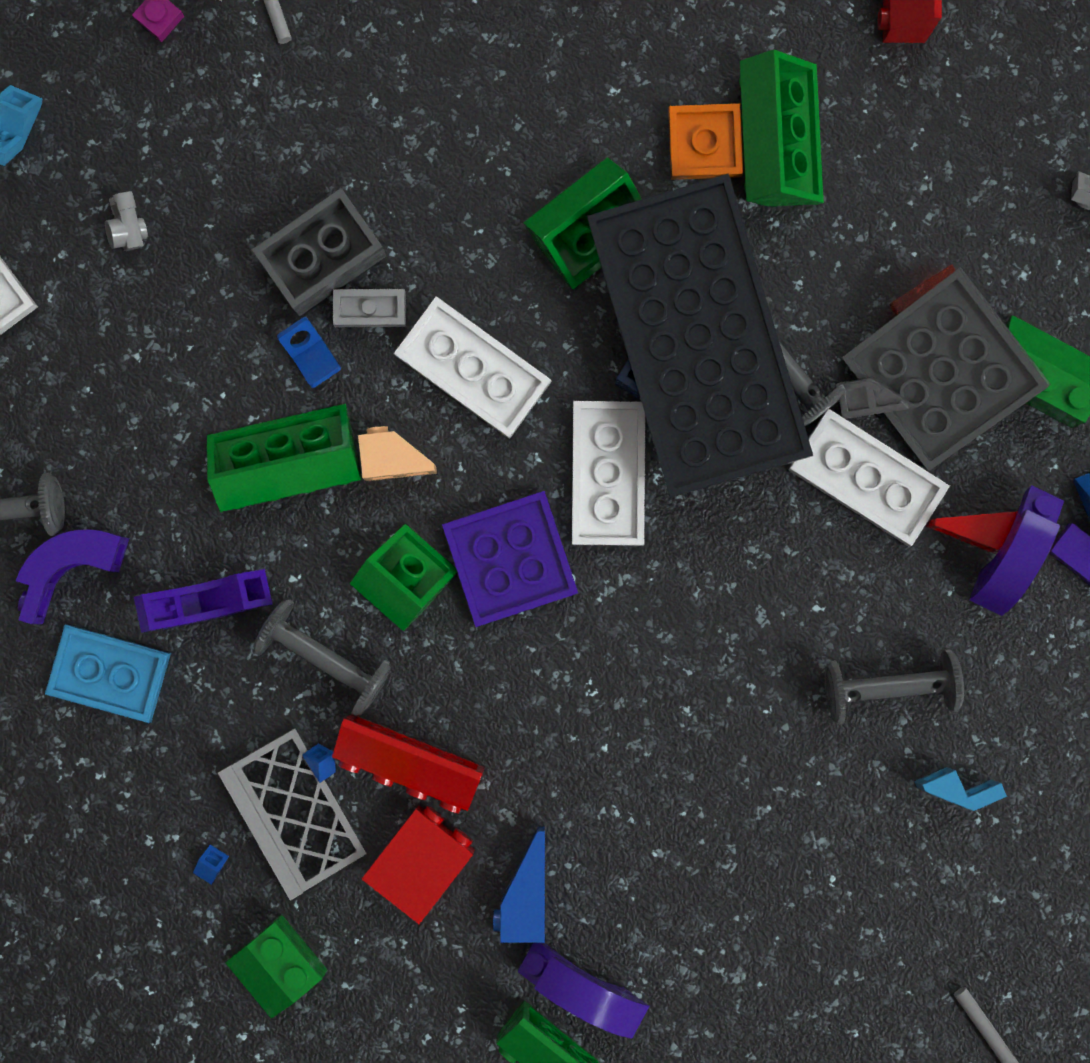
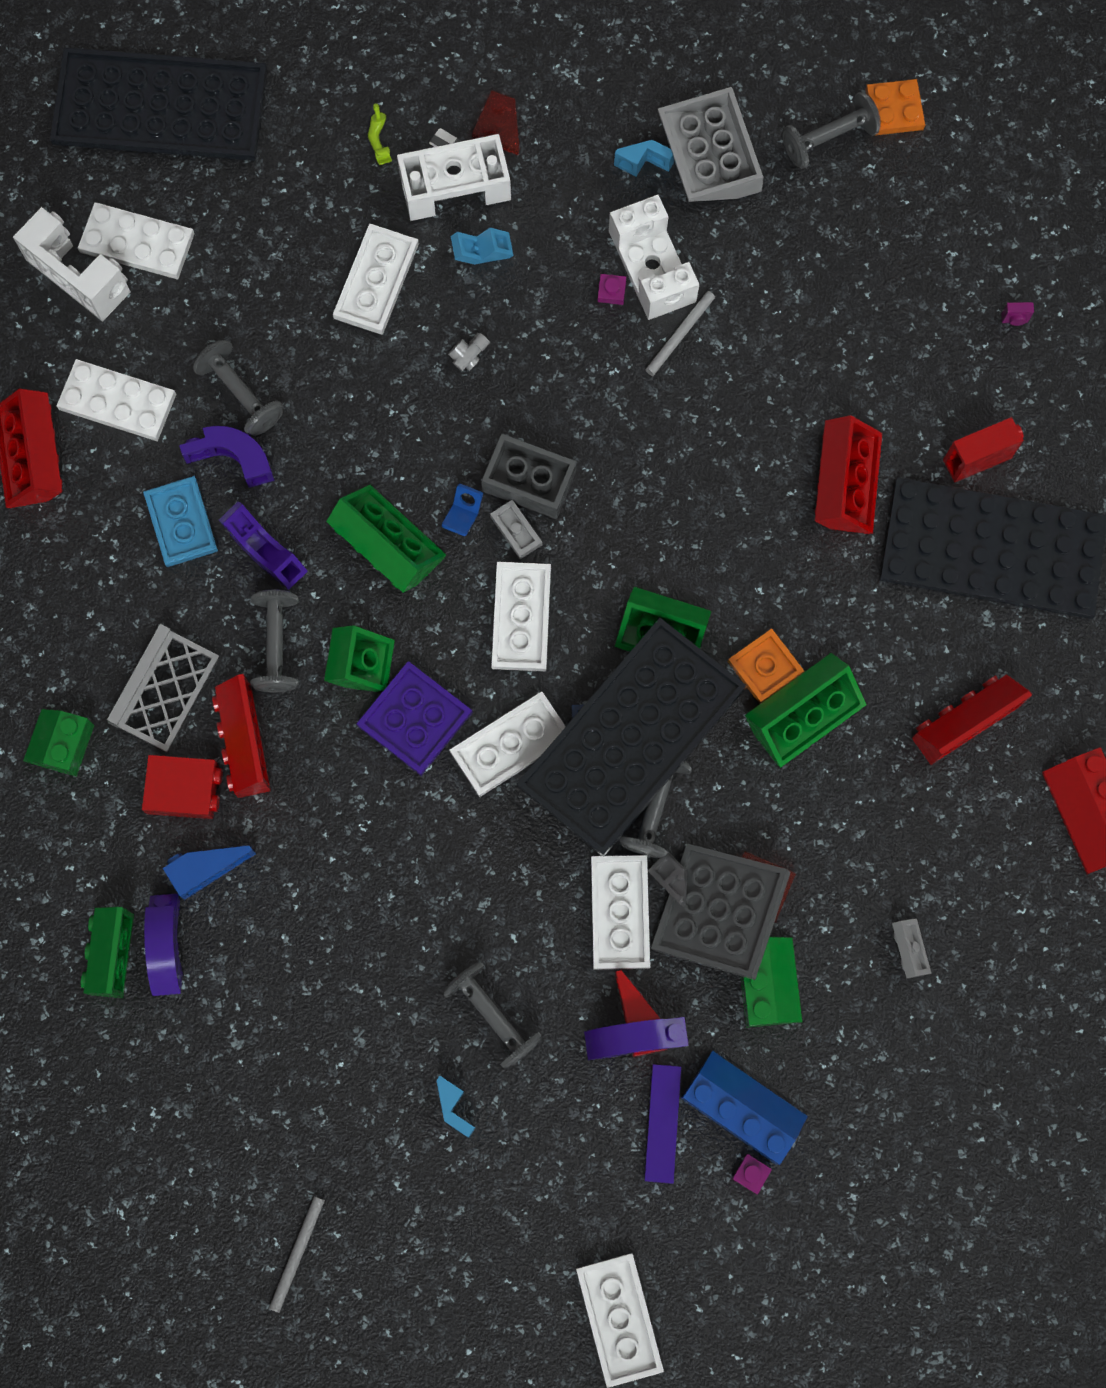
camera: 55 degrees right, 10 degrees down
blue piece [193,845,229,885] -> none
blue piece [303,743,336,783] -> none
light nougat slope [358,426,437,481] -> none

